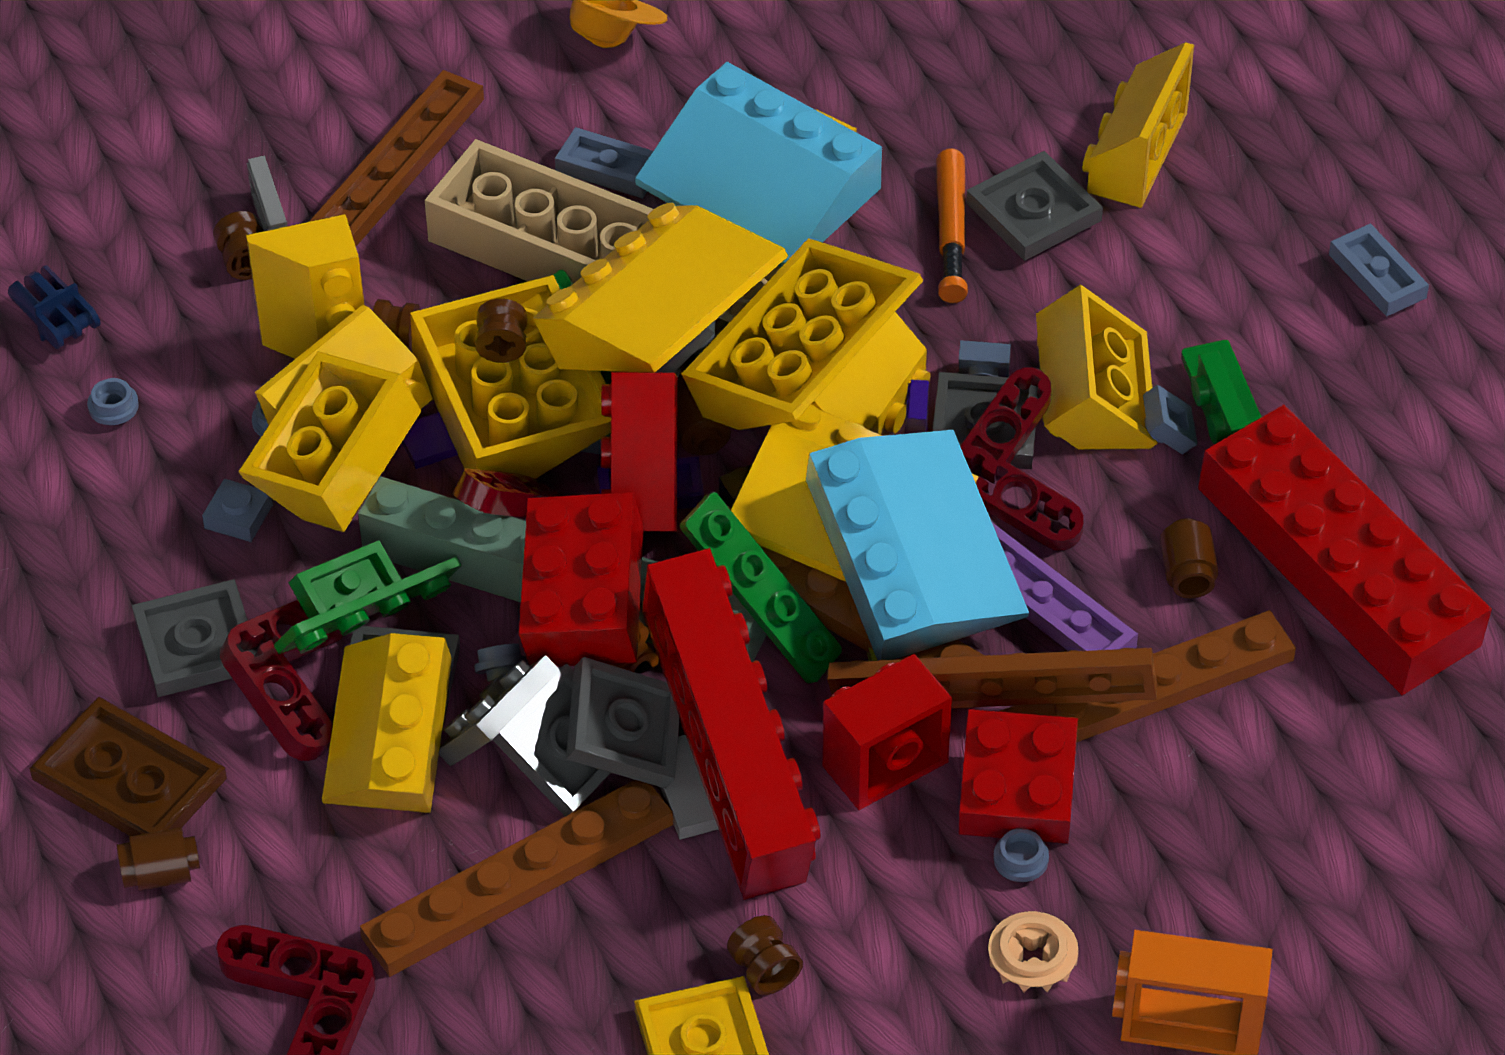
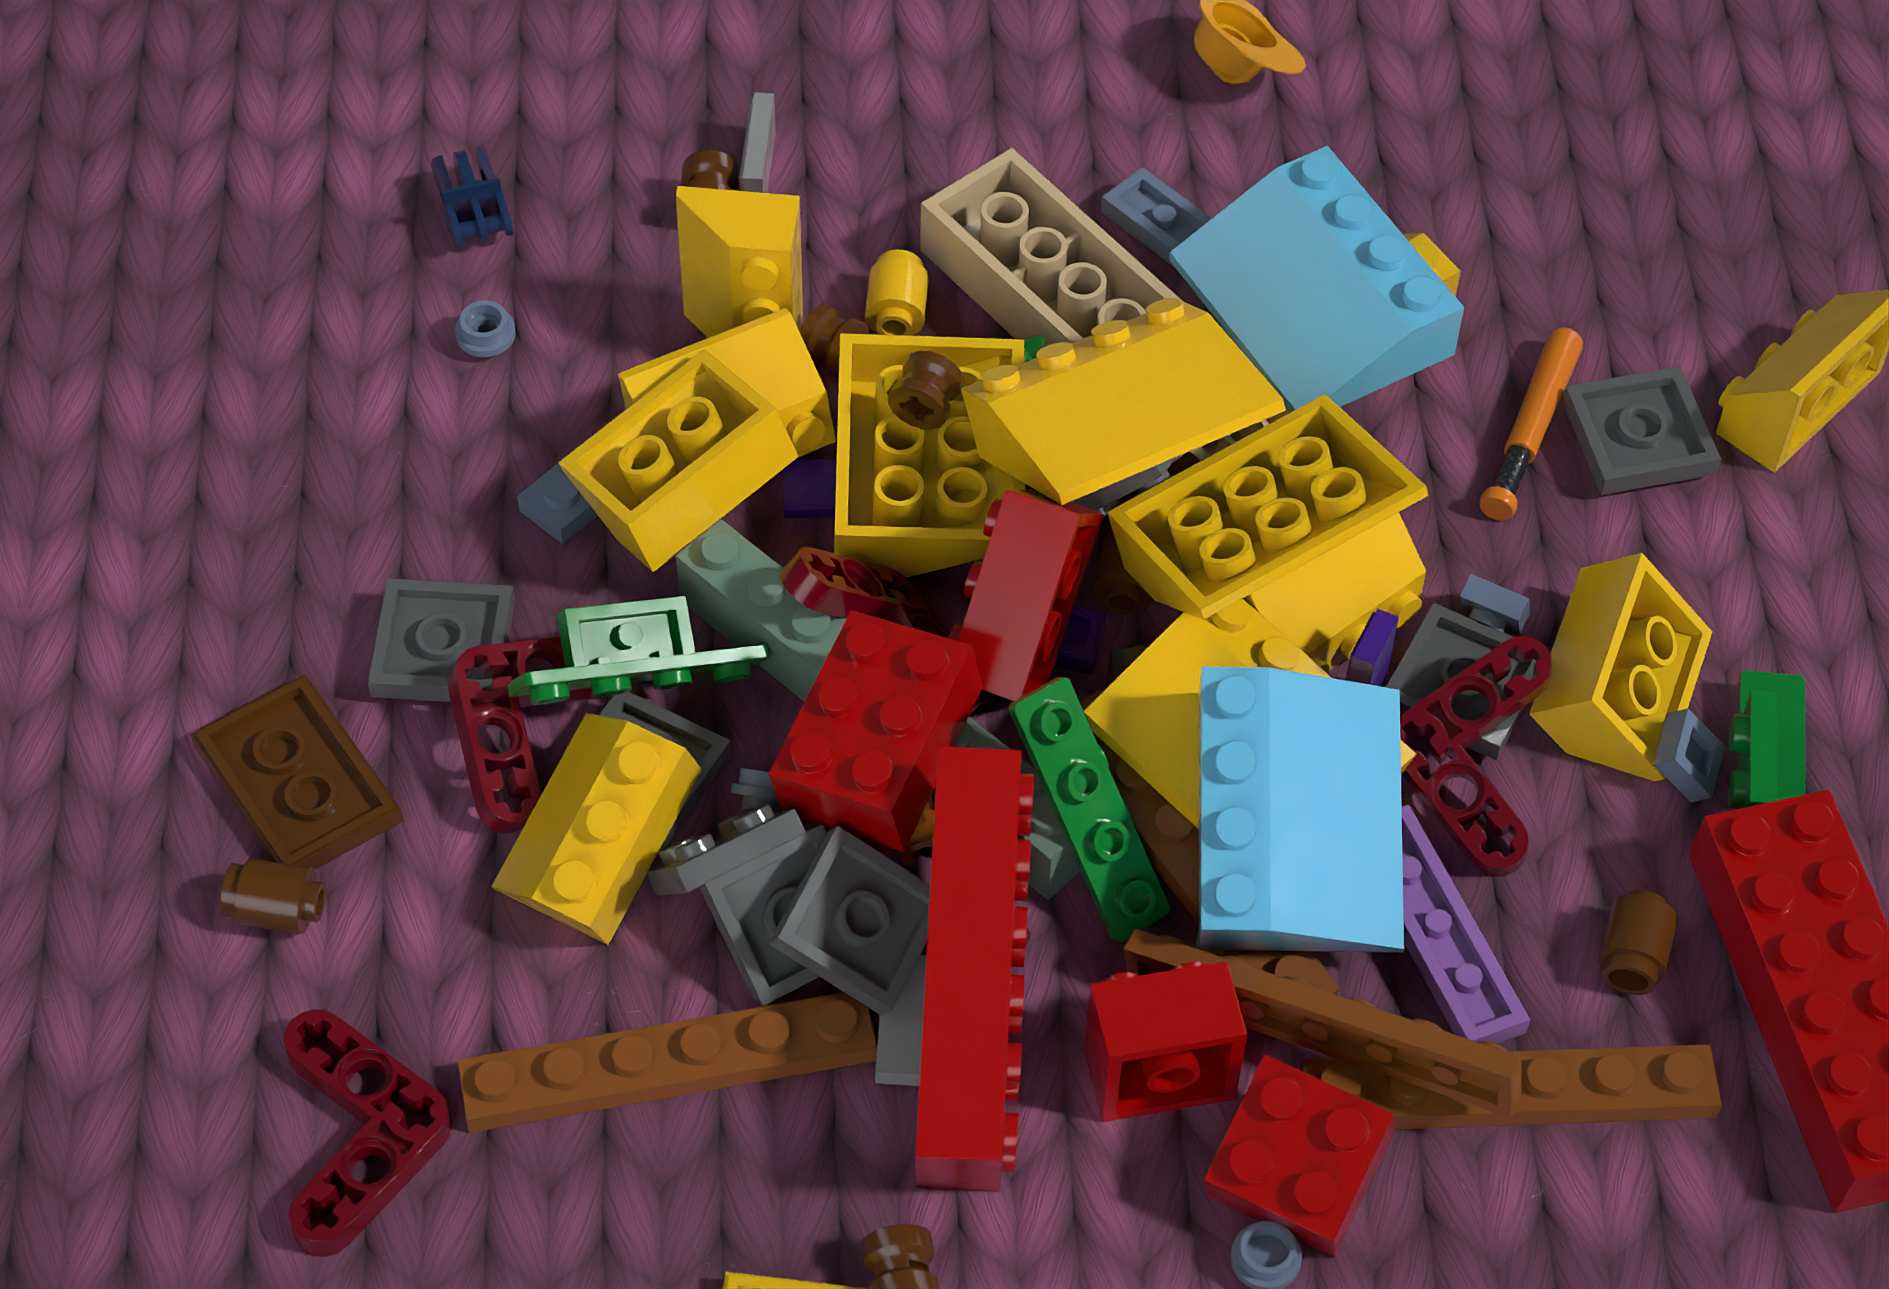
camera: 20 degrees right, 5 degrees up
dark orange plate [309,70,484,246] -> none
none -> yellow brick [865,250,928,336]

